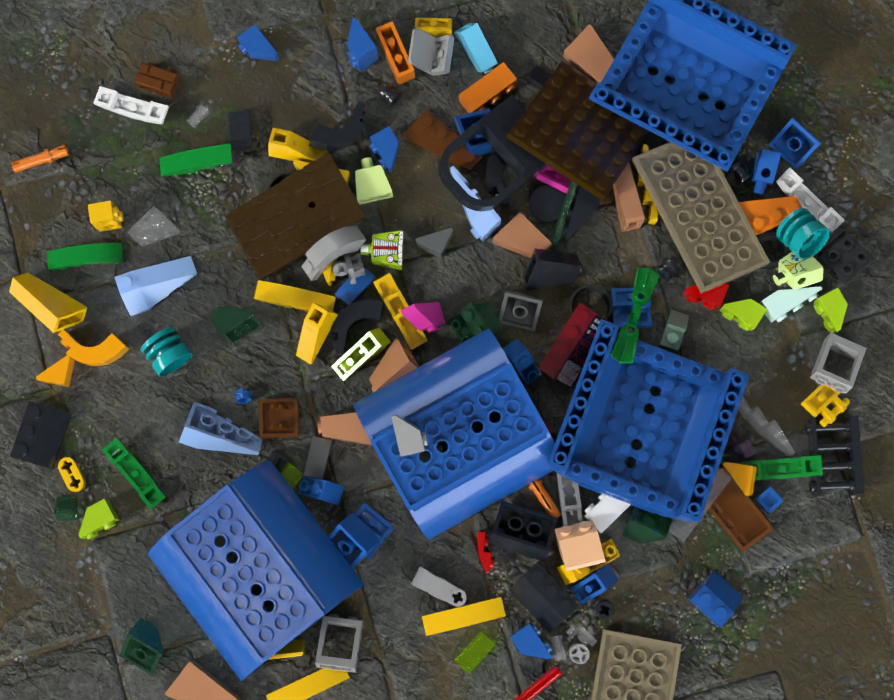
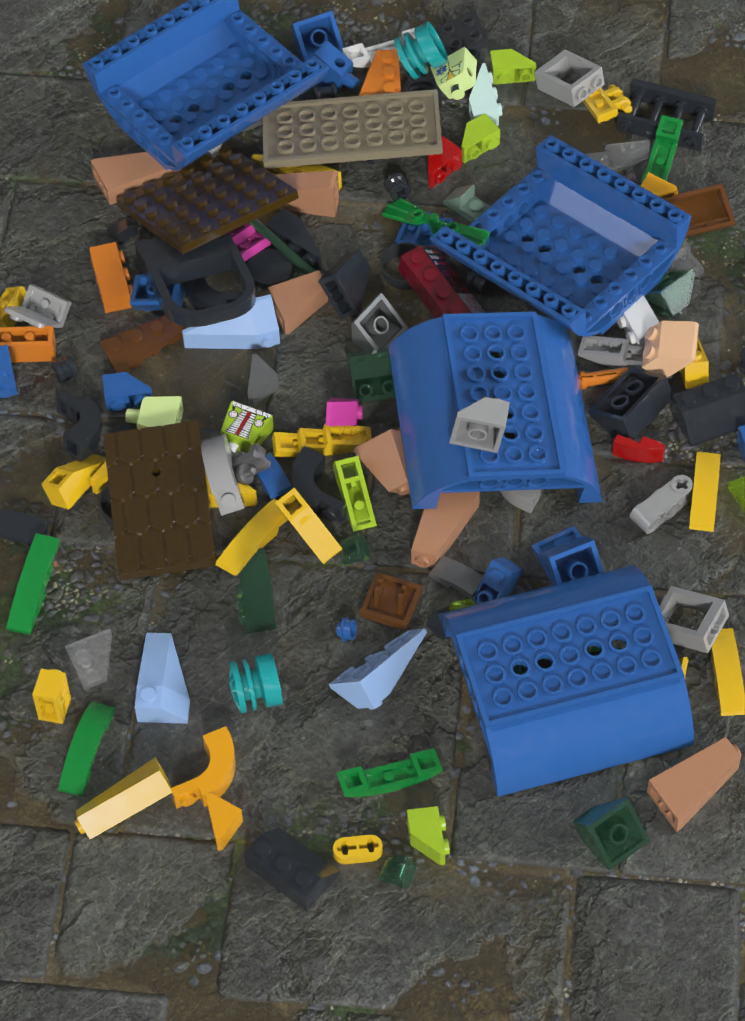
camera: 70 degrees left, 25 degrees down
medium azure slope [453,23,498,74] -> none
blue slope [570,564,619,605] -> none
blue plate [755,486,783,514] -> none
none -> clear green slope [338,533,372,565]

